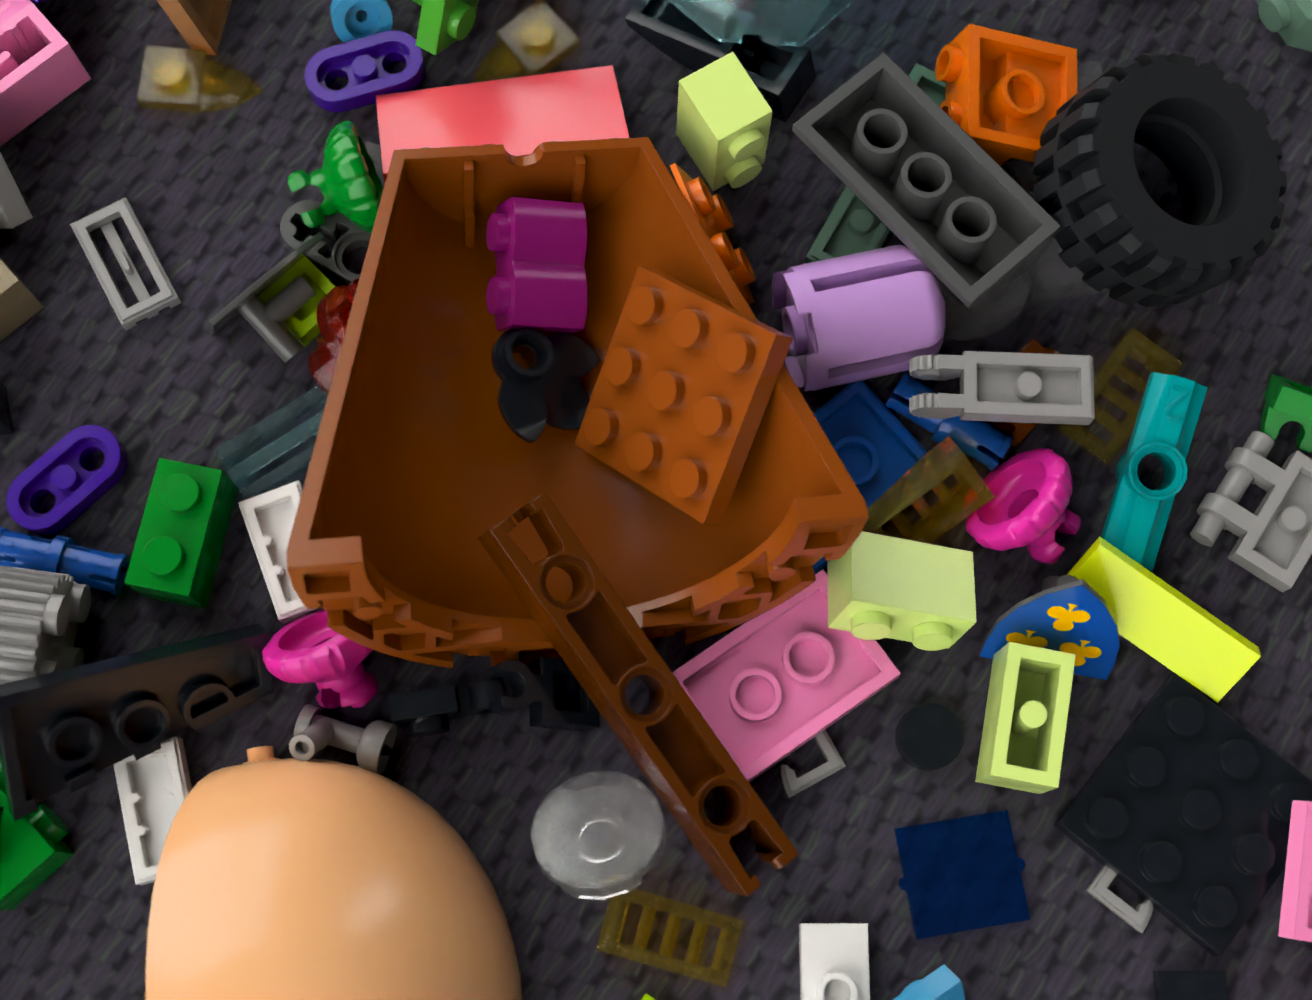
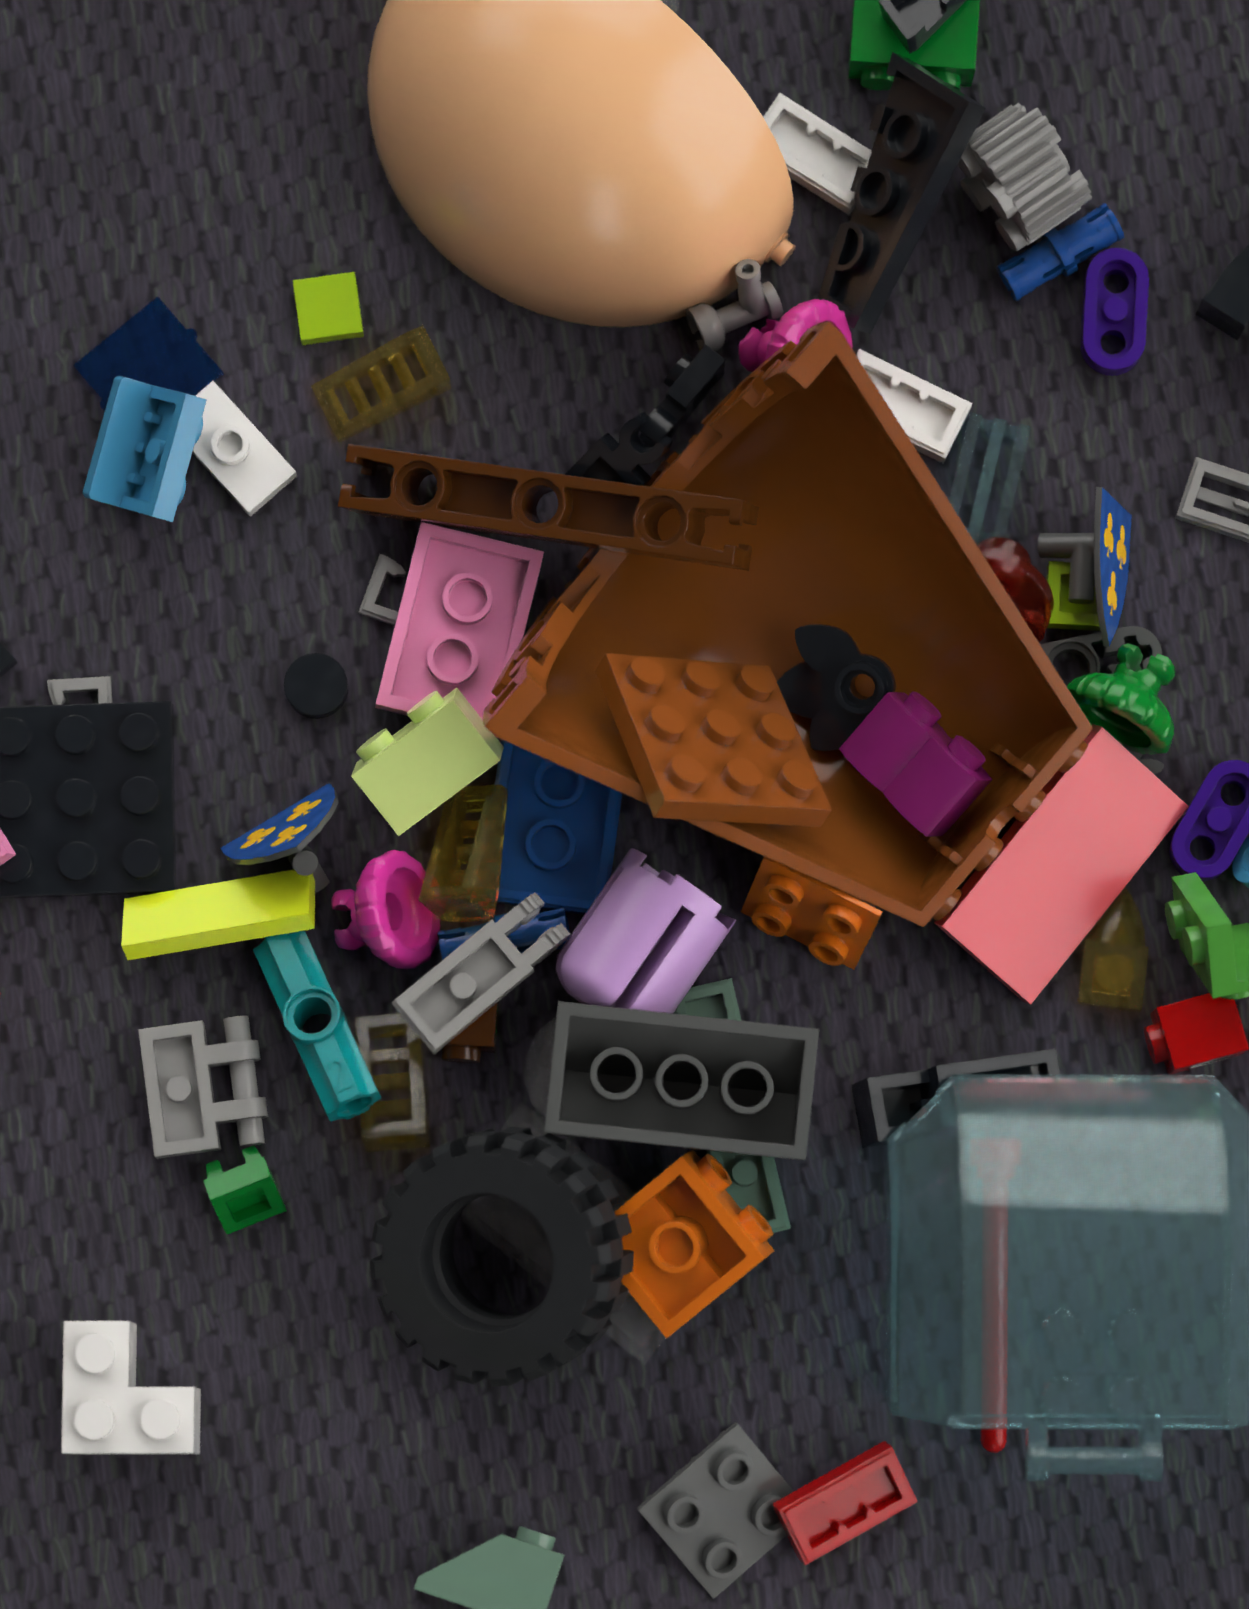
camera: 140 degrees right, 5 degrees up
green brick [124,458,238,609] -> none
clear tile [530,771,666,900] -> none
yellowish green brick [676,52,773,191] -> none
clear blue piece [894,810,1031,939] -> none
yellowish green brick [975,642,1076,794] -> none

